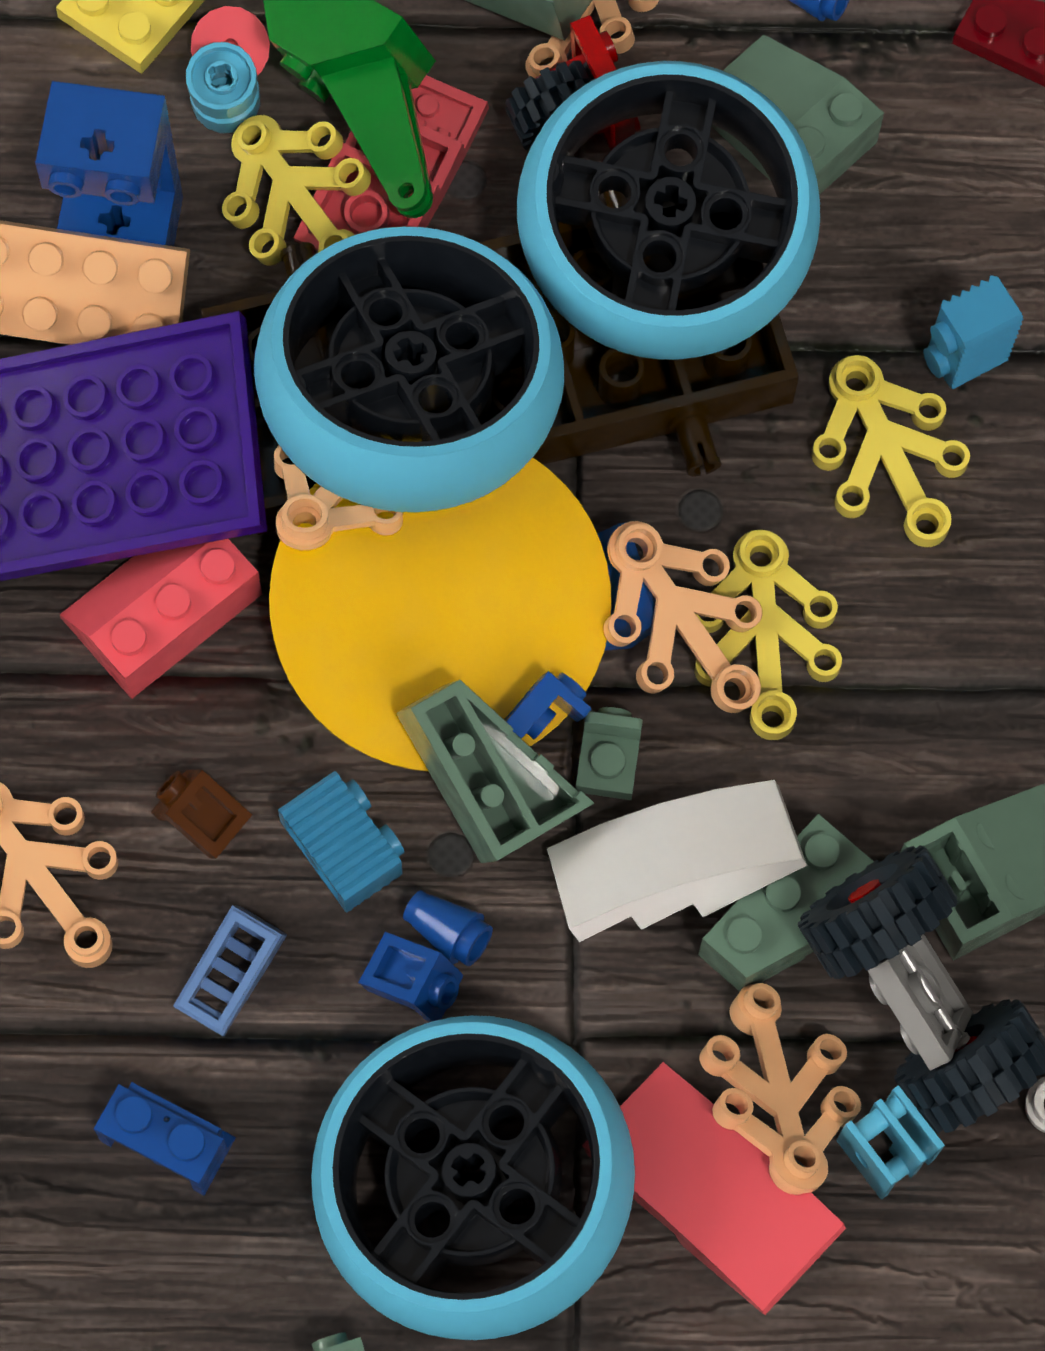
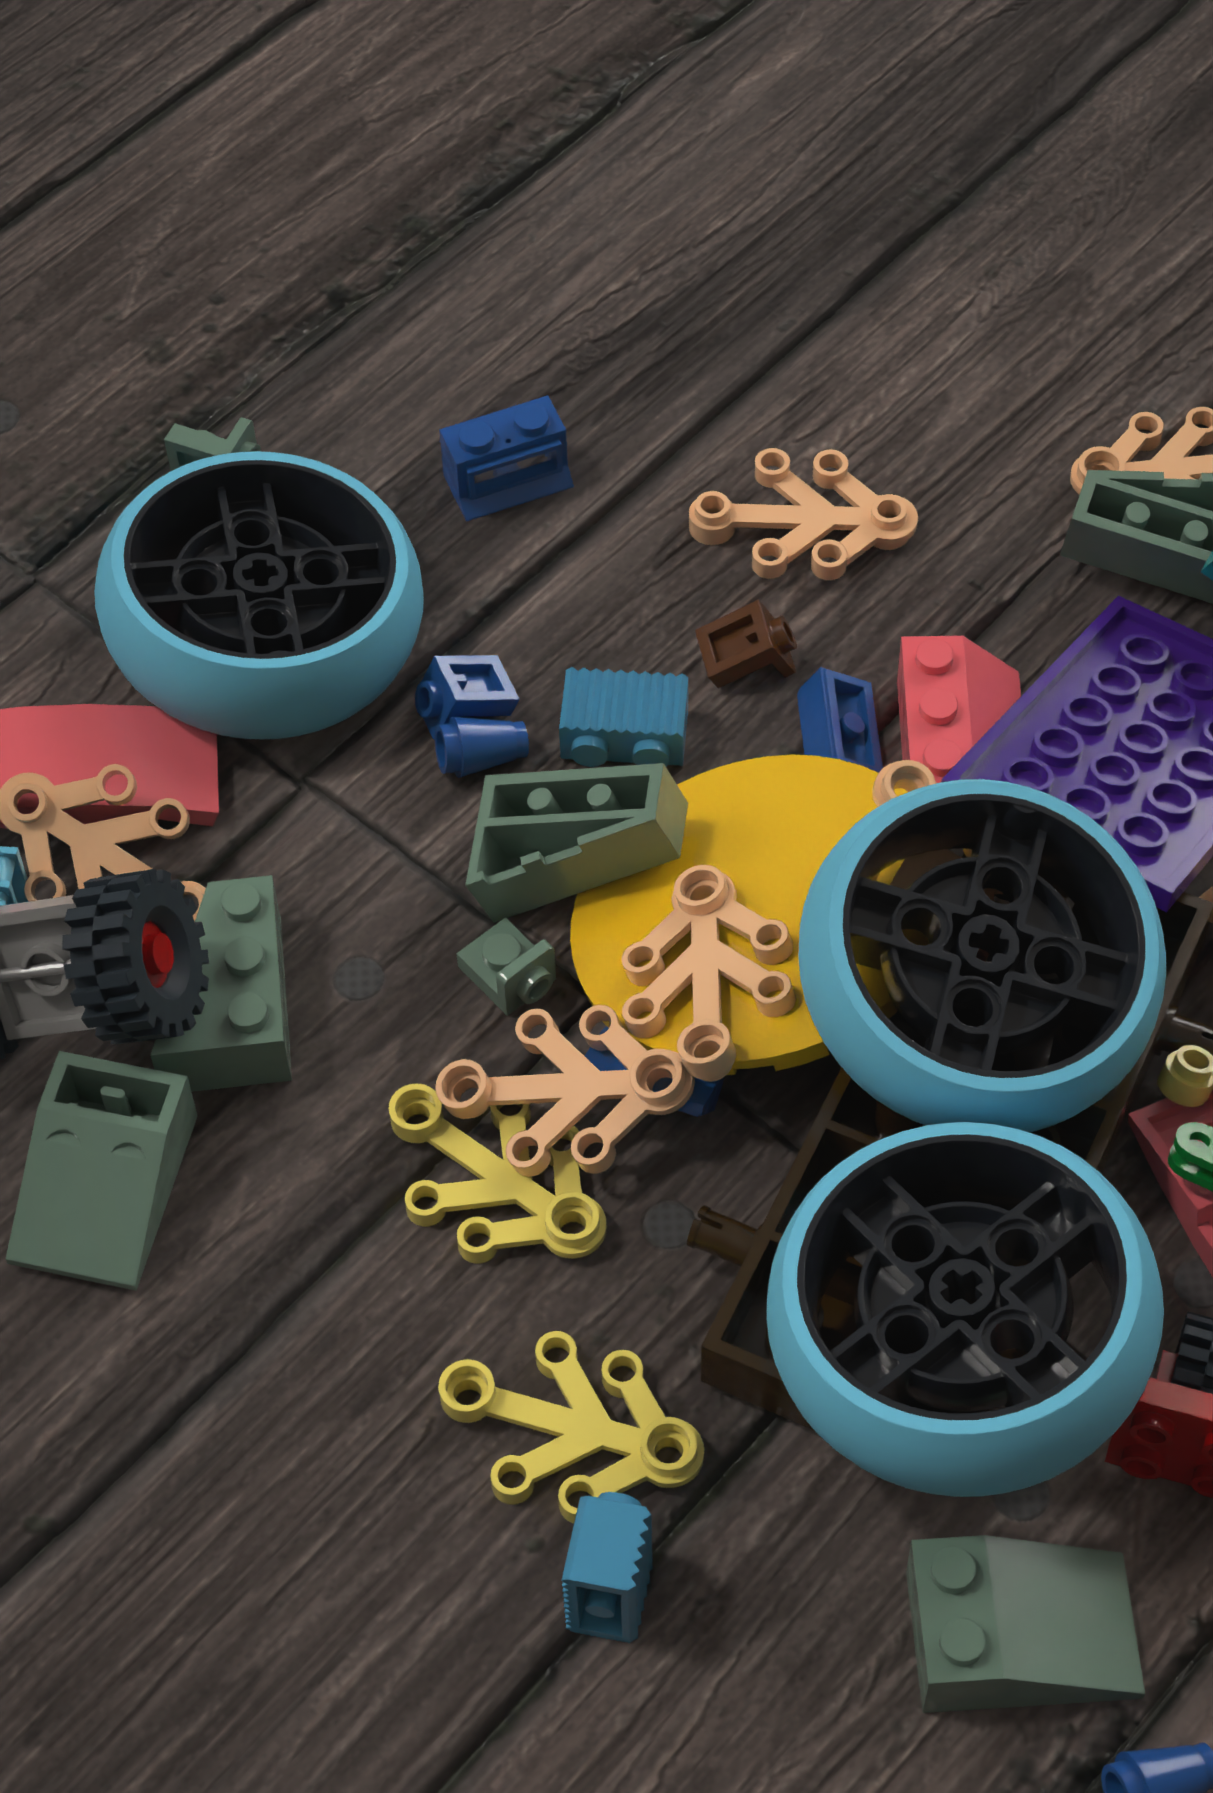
camera: 135 degrees right, 15 degrees down
medium blue slope [173,905,287,1036] -> none
blue bracket [504,671,592,740] -> none
white slope [547,780,807,942] -> none
none -> light nougat plant [621,865,796,1082]
none -> blue slope [797,667,883,773]

